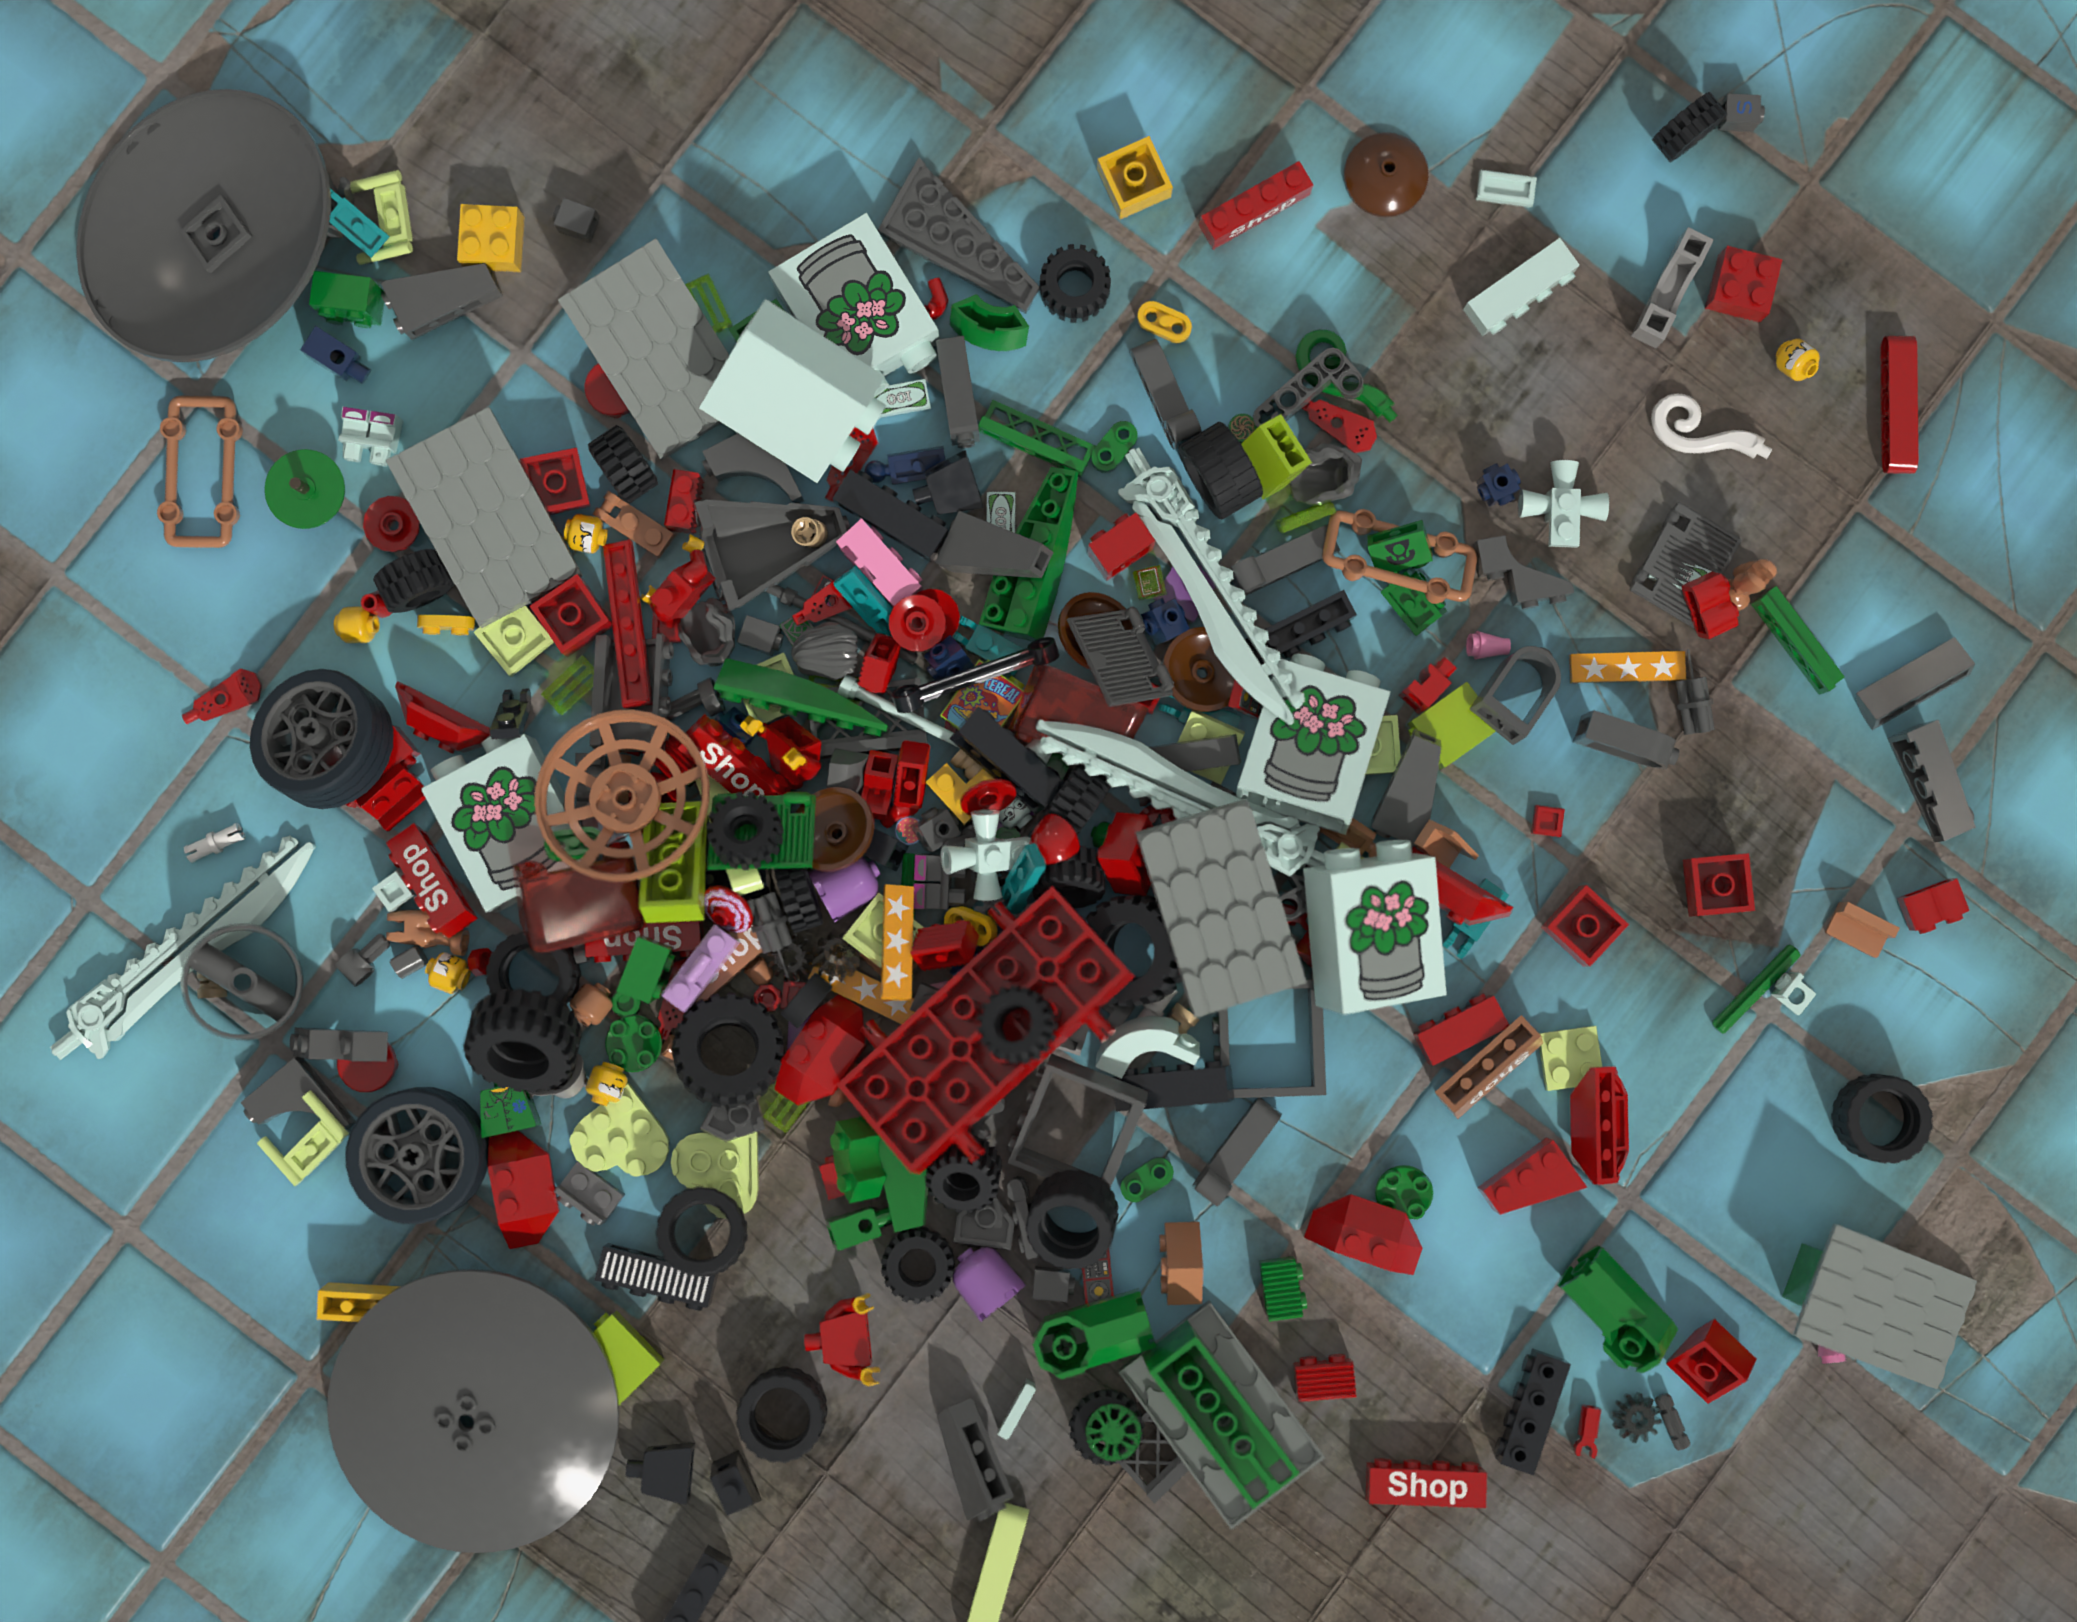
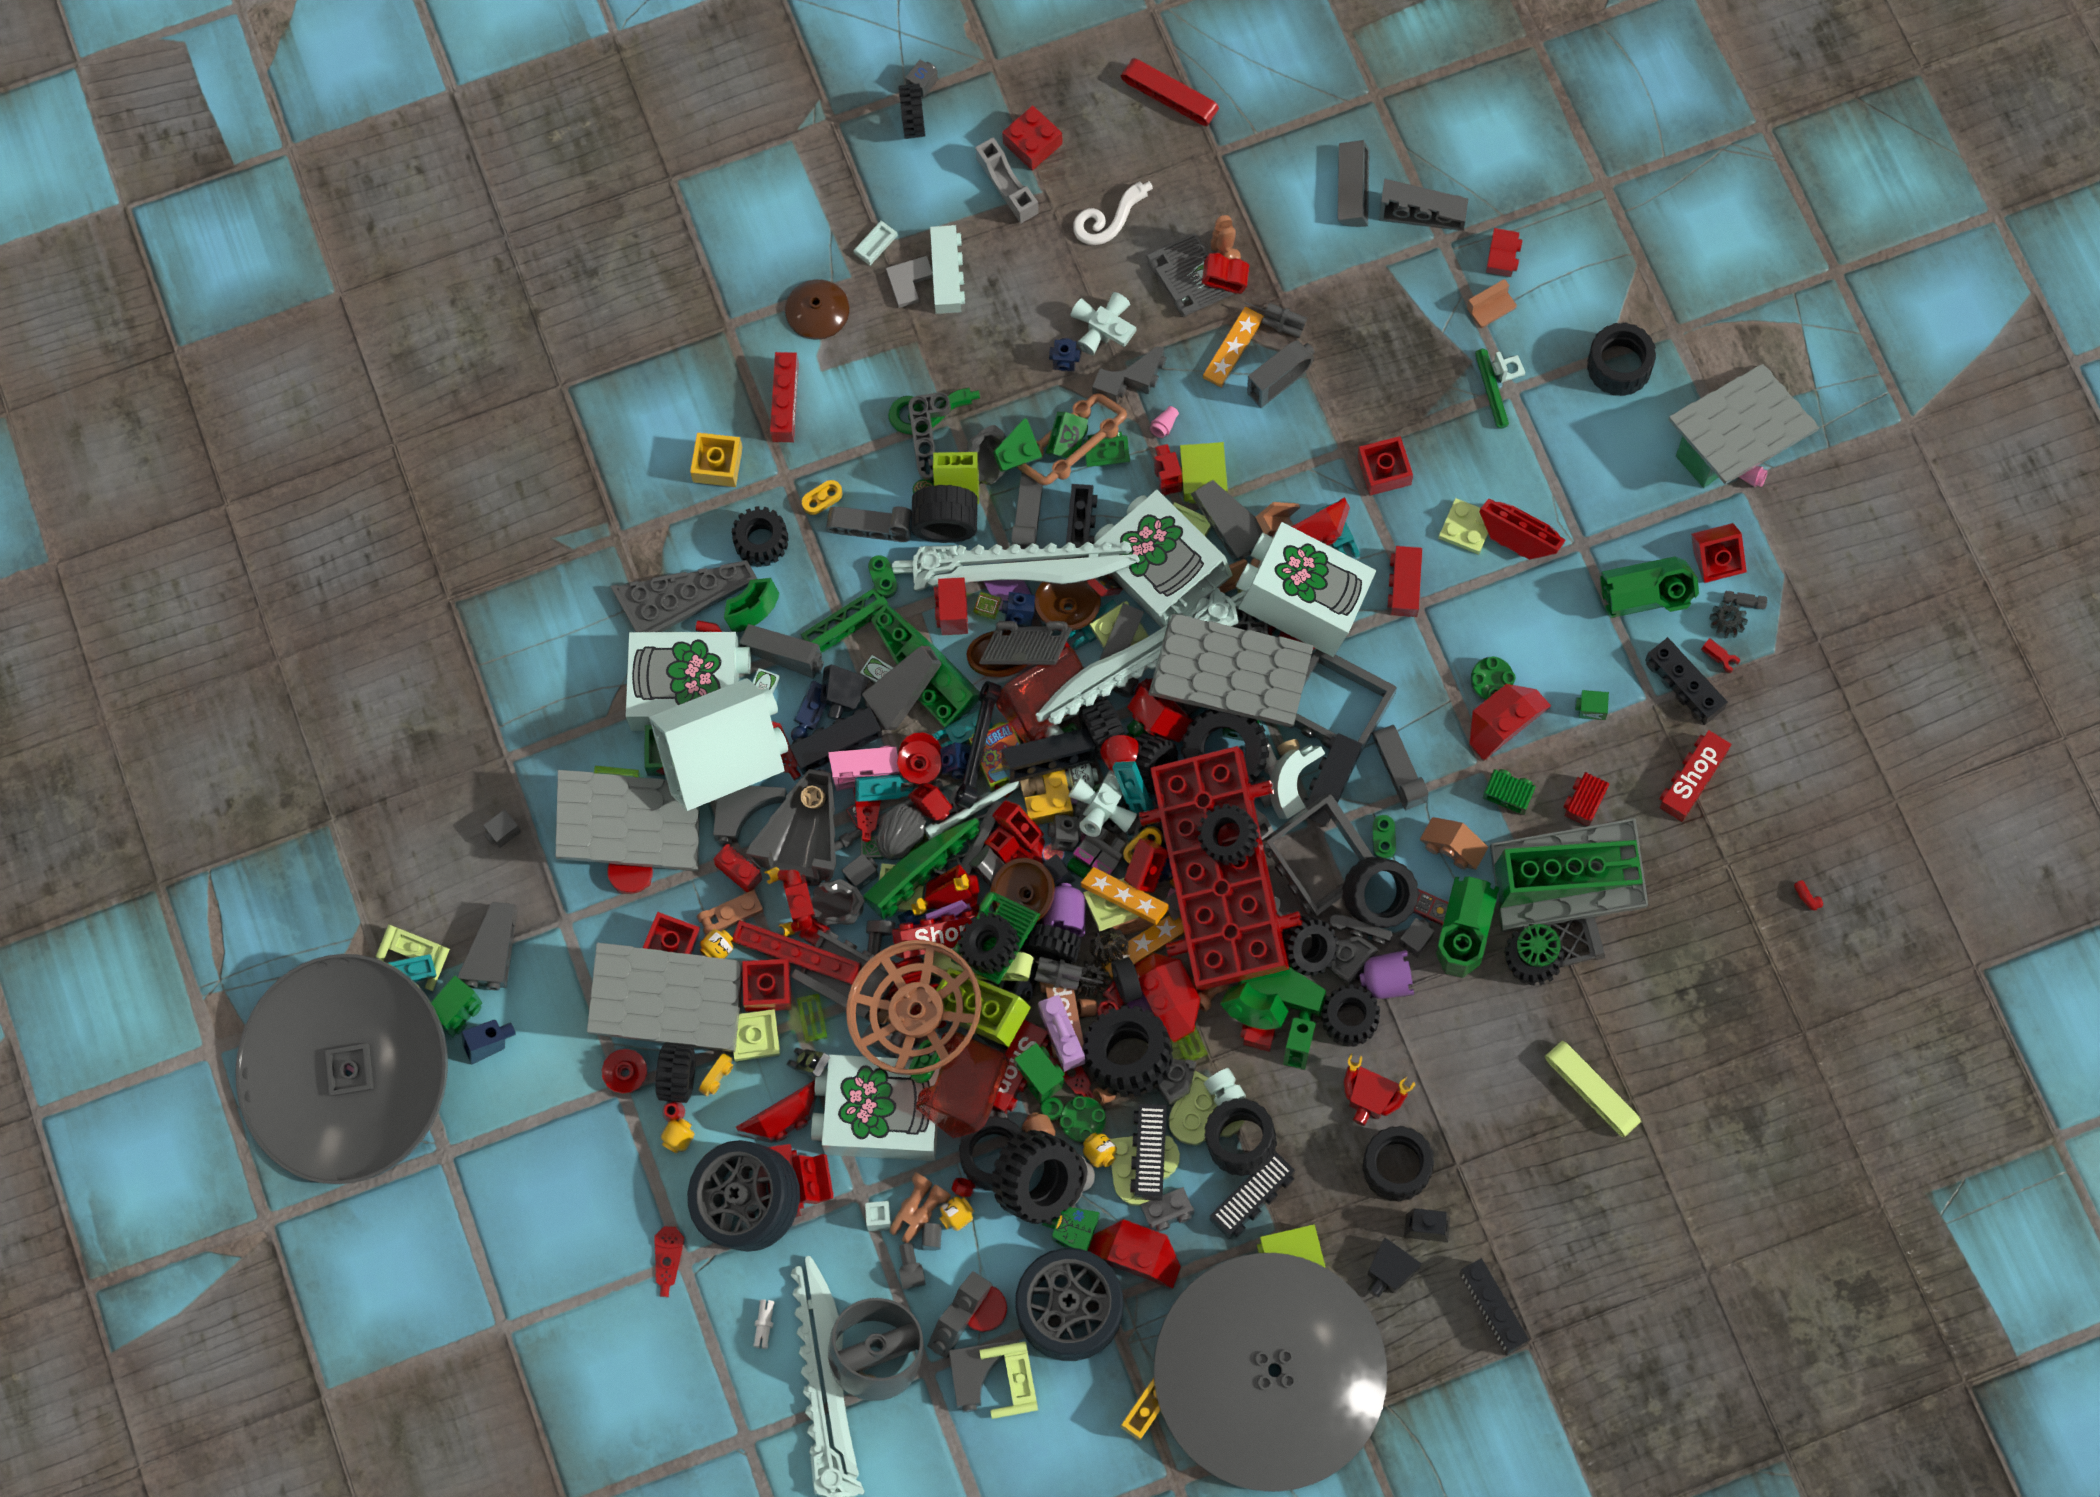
camera: 55 degrees left, 15 degrees down
nougat bar [157,396,243,548] -> none
green piece [264,449,345,529] -> none
light aqua hips [338,407,403,466] -> none
red brick [386,823,478,938] -> none
yellow brick [457,204,524,272] -> none
black tyre [588,425,658,504] -> none
dish [704,886,753,933] -> none
dark grey slope [937,1398,1014,1521] -> none
red dish [960,779,1016,815] -> none
light aqua tile [998,1378,1036,1440] -> none
clear neon green tile [1275,502,1336,533] -> none
red piece [1302,400,1377,453] -> none
nougat brick [1435,1015,1543,1119] -> none
dark grey window [1469,646,1561,745] -> none
red wedge [1477,1137,1588,1215] -> none
red tile [1531,805,1565,838] -> none
red brick [1683,853,1755,917] -> none
green fence [1751,586,1845,695] -> none
yellow head [1776,339,1820,381] -> none
none -> light grey tile [886,256,933,308]
none -> medium lavender piece [926,900,972,921]
none -> green wing [993,418,1042,473]
none -> black brick [1130,1104,1167,1201]
none -> light aqua wheel [1204,1068,1246,1106]
none -> green brick [1575,690,1609,720]

